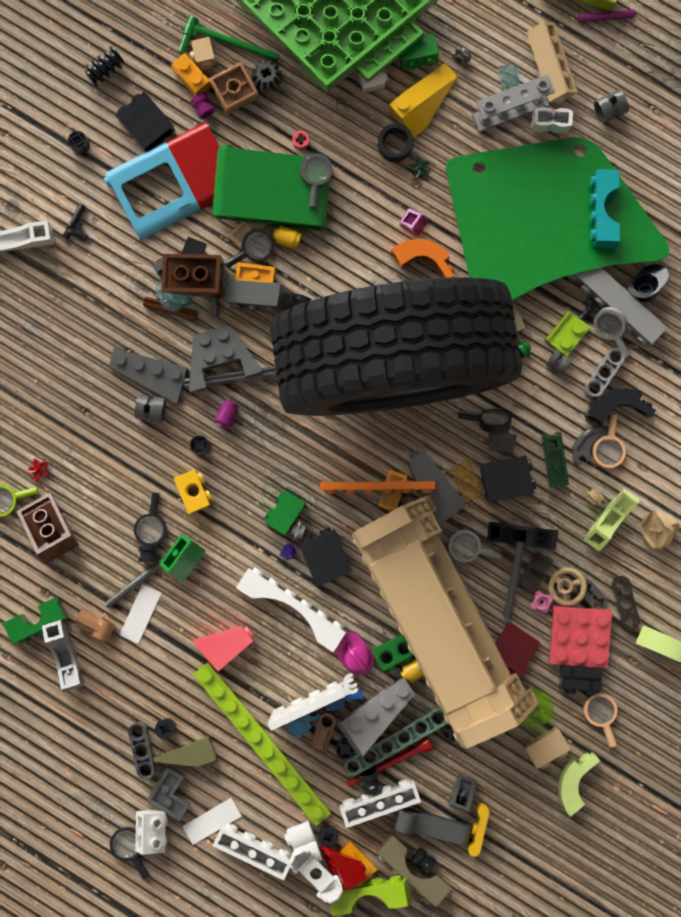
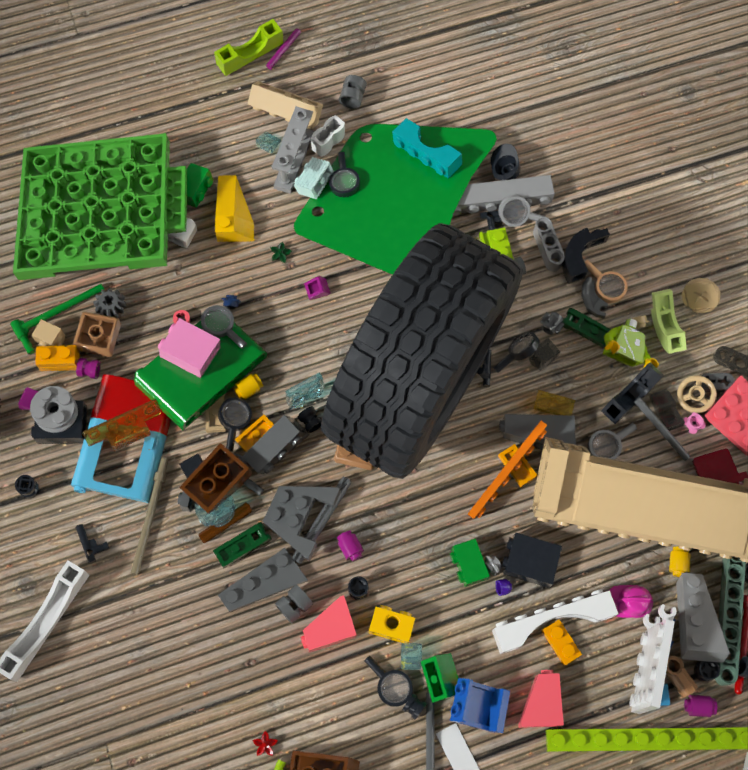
camera: 55 degrees left, 15 degrees down
green brick [371,634,415,672] -> none
black tyre [378,123,413,162] -> none
orange arch [391,239,455,278] -> none
dark grey plate [452,47,471,68] -> none
black brick [479,456,536,503] -> none
none -> magenta slope [18,387,39,410]
none -> light grey wheel [30,386,78,433]
none -> clear orange bracket [83,399,161,452]
none -> dark tan bar [131,458,169,575]
none -> bright pink brick [158,318,220,378]
none -> dark green plate [213,522,272,569]
none -> dark blue plate [221,295,241,308]
none -> clear light blue plate [285,372,324,410]
none -> light aqua brick [294,157,334,199]
none -> coral slope [301,595,356,653]
none -> piece [329,152,360,197]
none -> clear light blue slope [400,643,422,670]
none -> blue panel [450,678,510,733]
none -> black hose [477,349,492,387]
none -> dark grey gear [540,312,564,335]
none -> light orange plate [541,619,582,666]
none -> lime torso [603,319,659,368]
none -> magenta brick [684,695,717,717]

